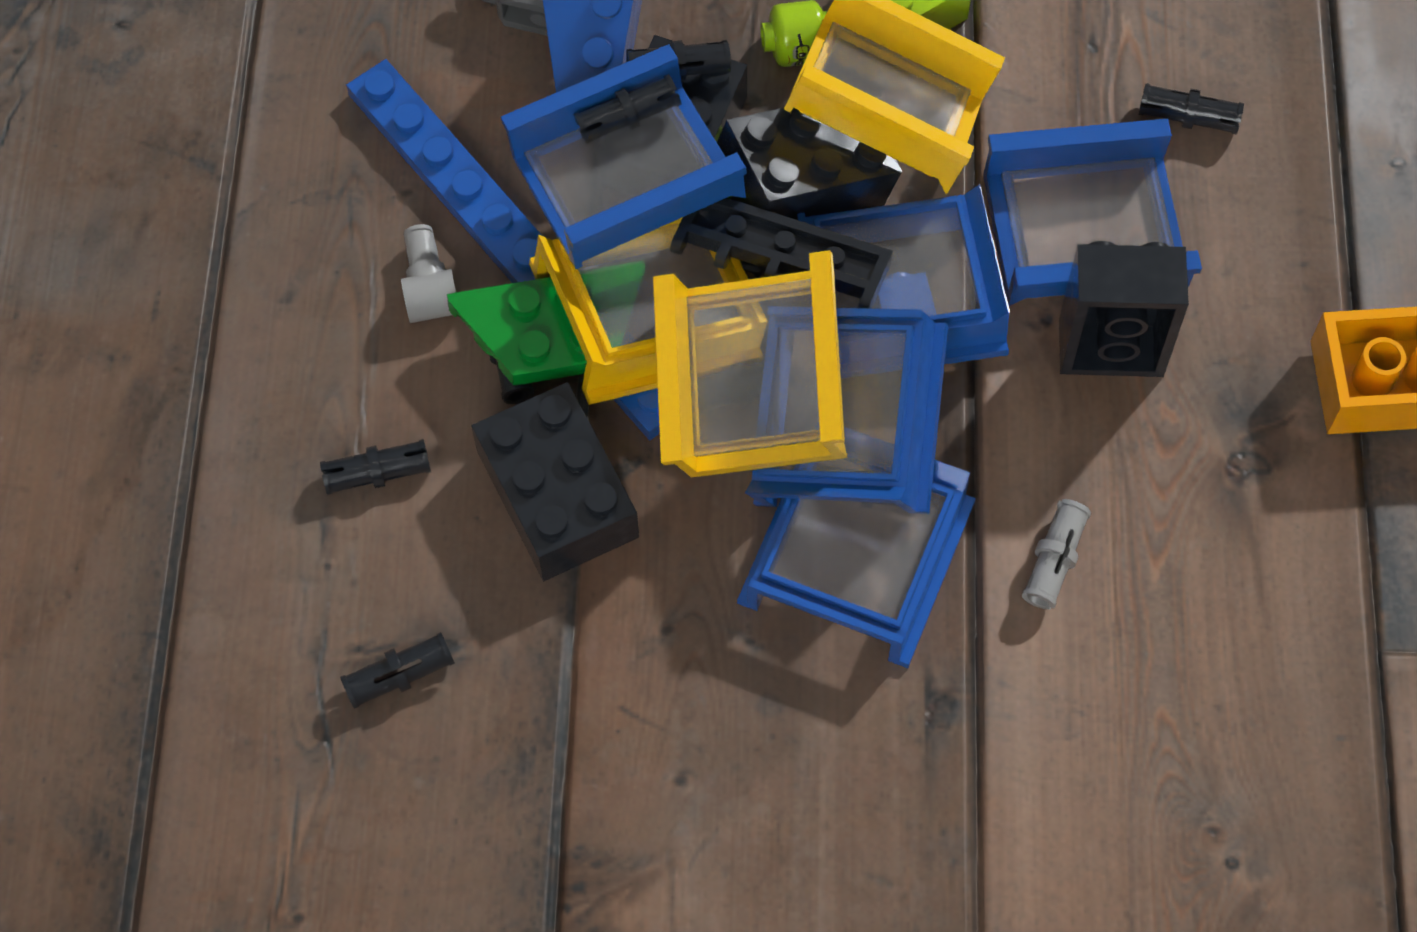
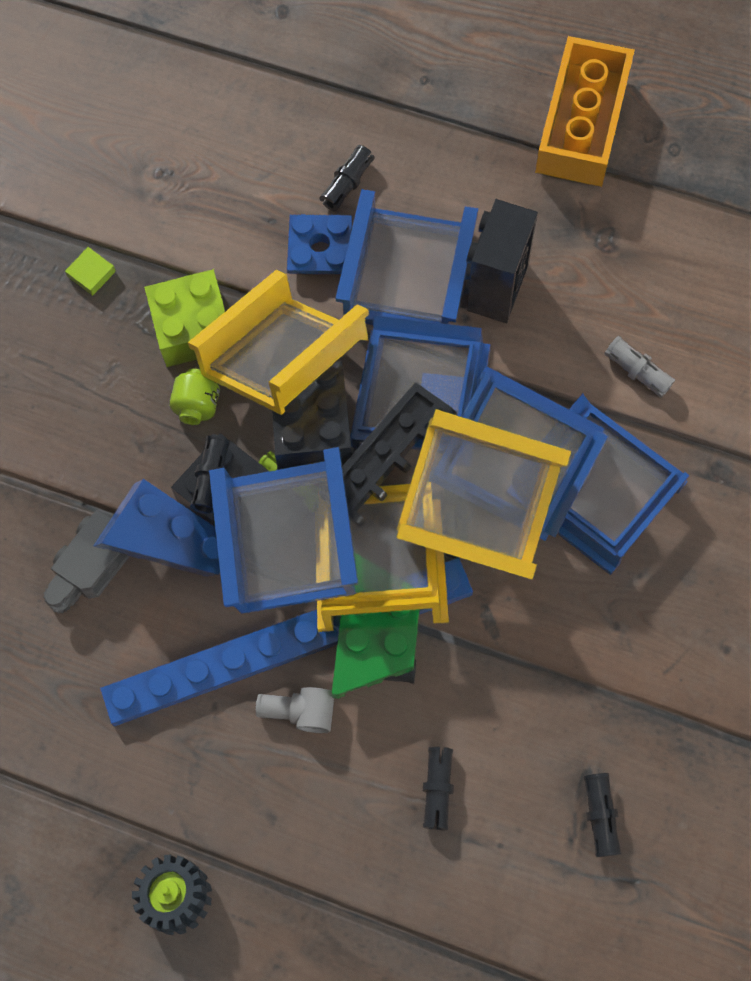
camera: 70 degrees left, 5 degrees up
black brick [471,382,639,582] -> none
black pin [573,74,682,145] -> none
none -> black wheel [132,854,212,935]
none -> blue piece [287,214,352,274]

